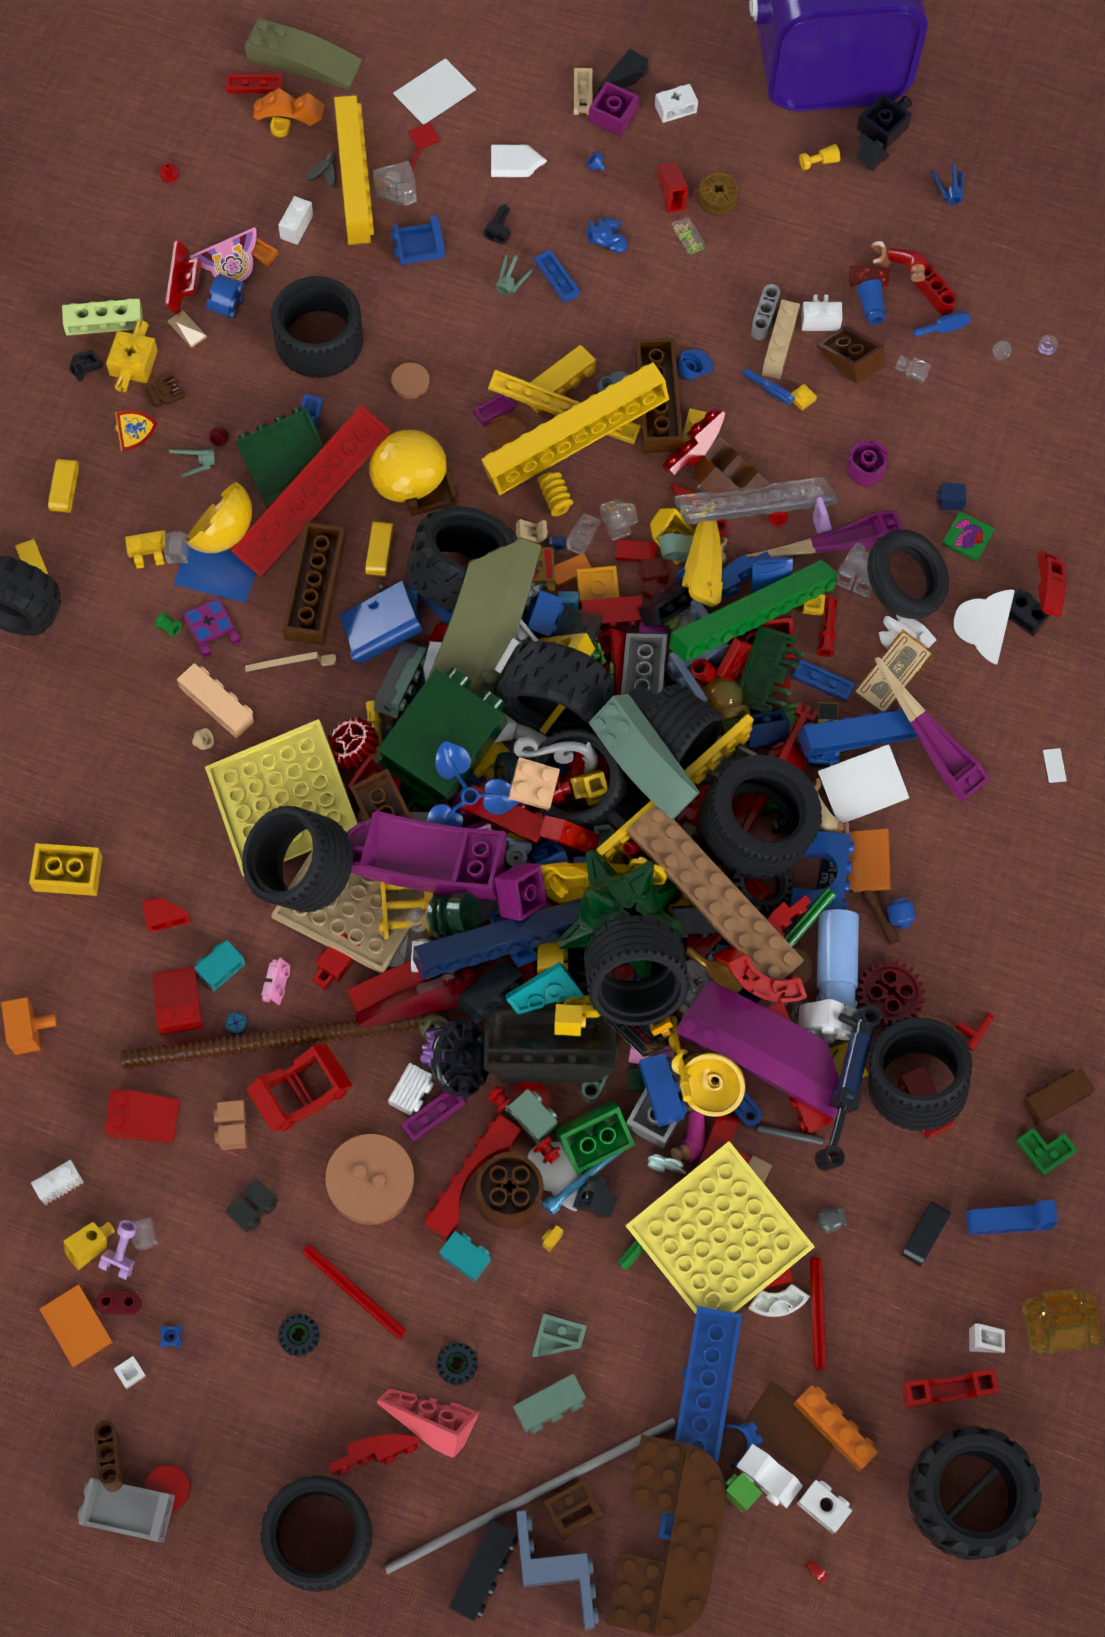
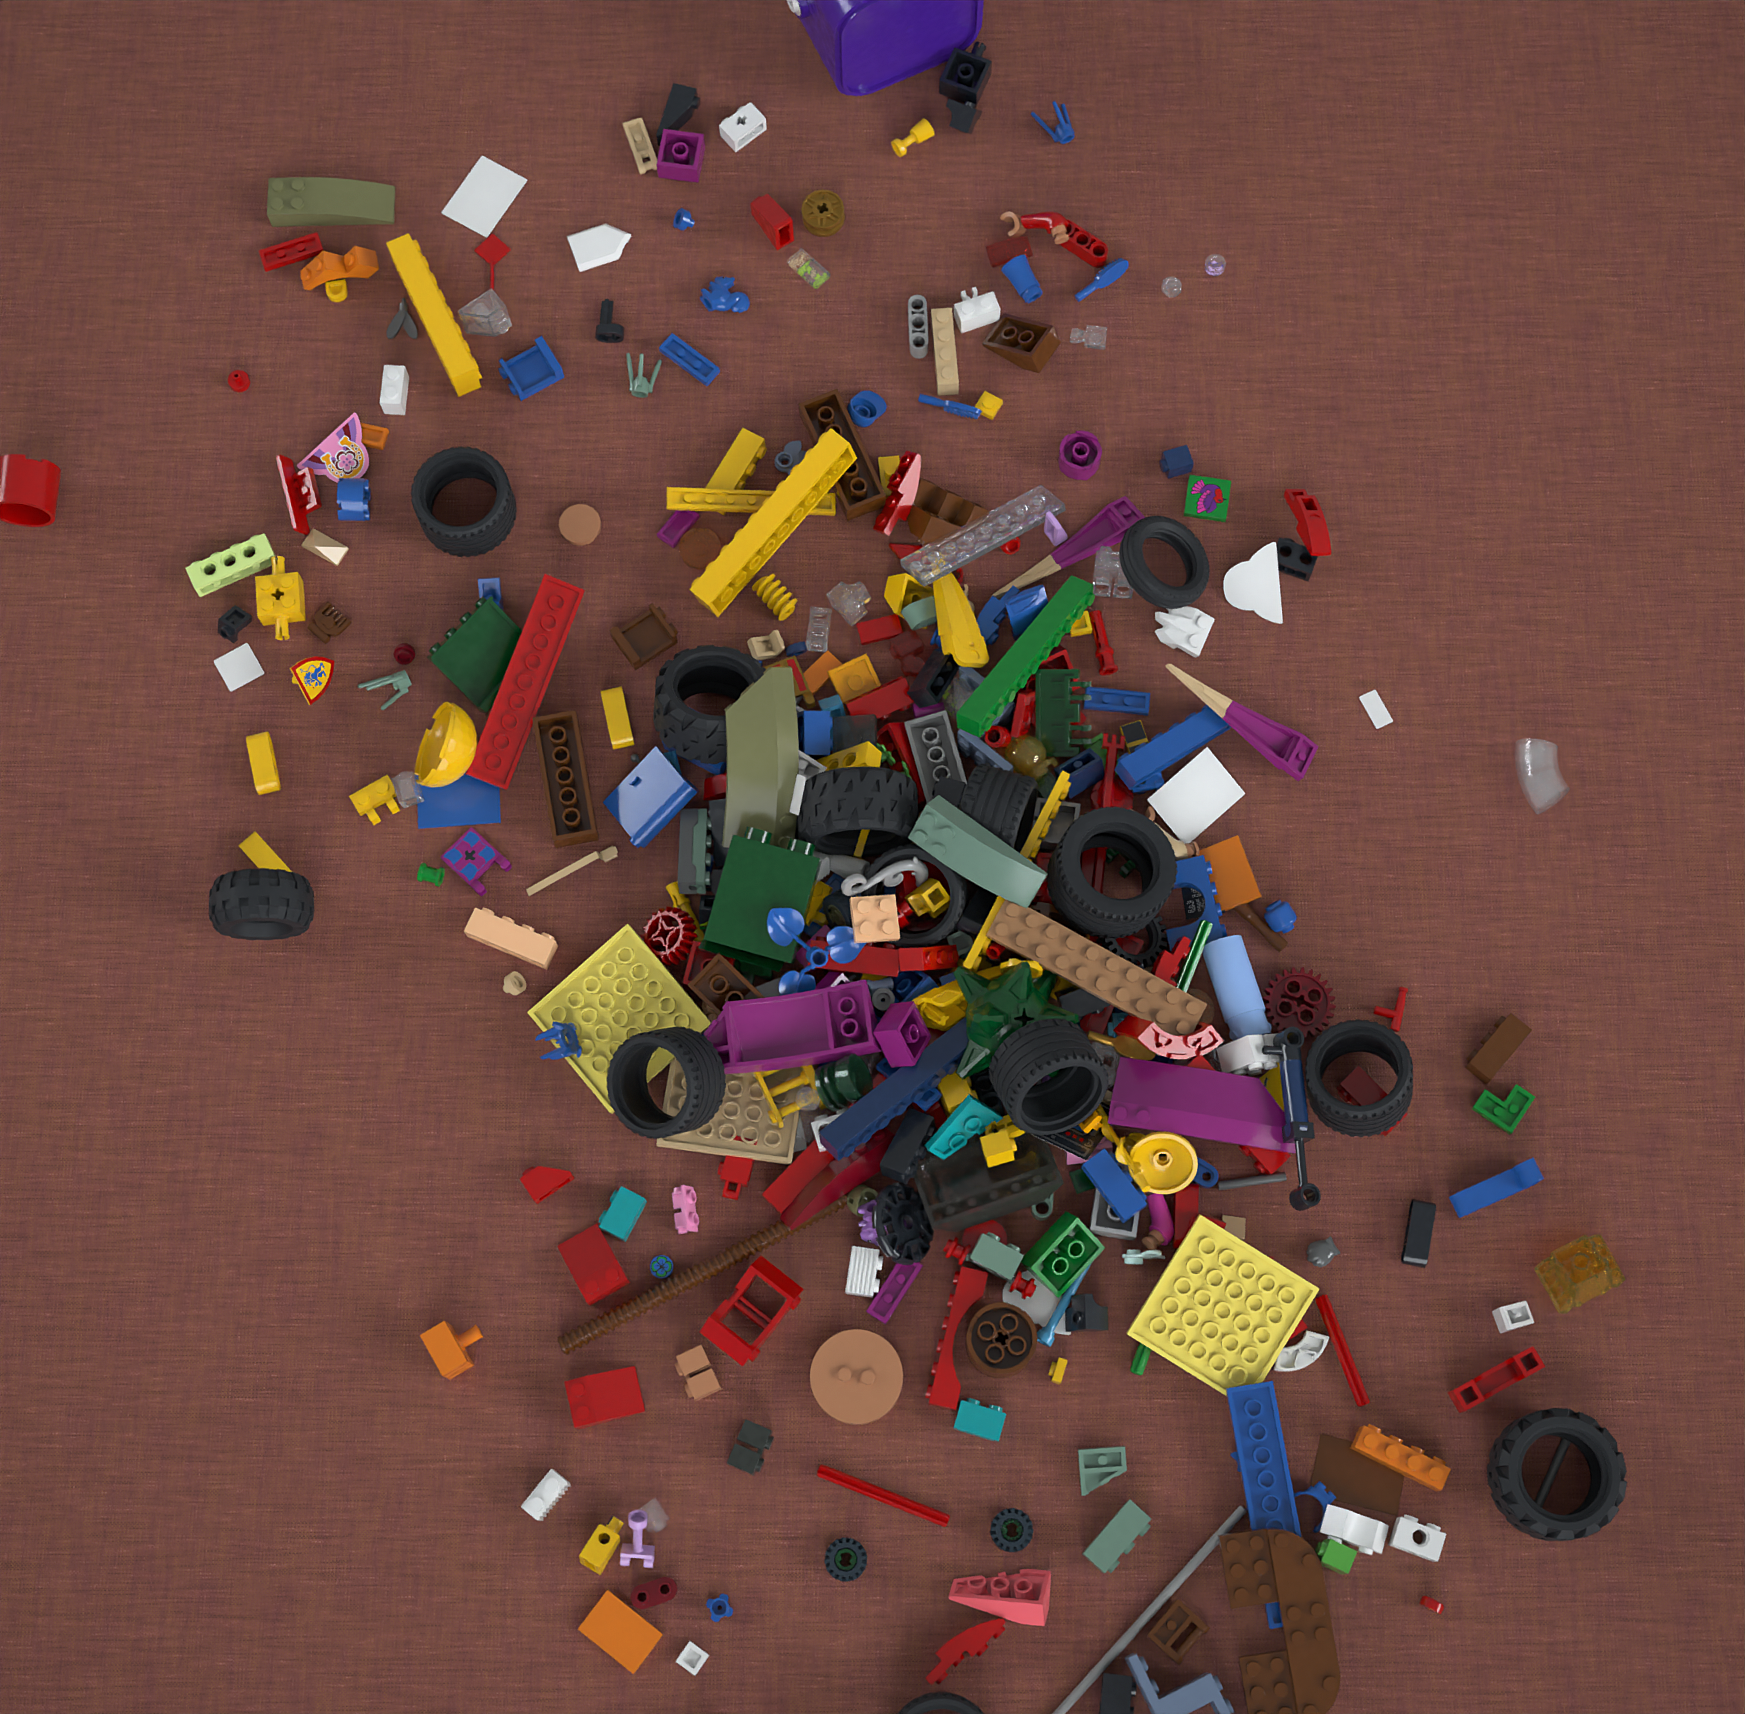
camera: 15 degrees left, 5 degrees up
yellow brick [29,843,103,896] -> none
yellow piece [369,430,447,502] -> none
tile [852,629,935,713] -> none
none -> white sticker [214,643,264,692]
none -> blue piece [535,1022,582,1060]

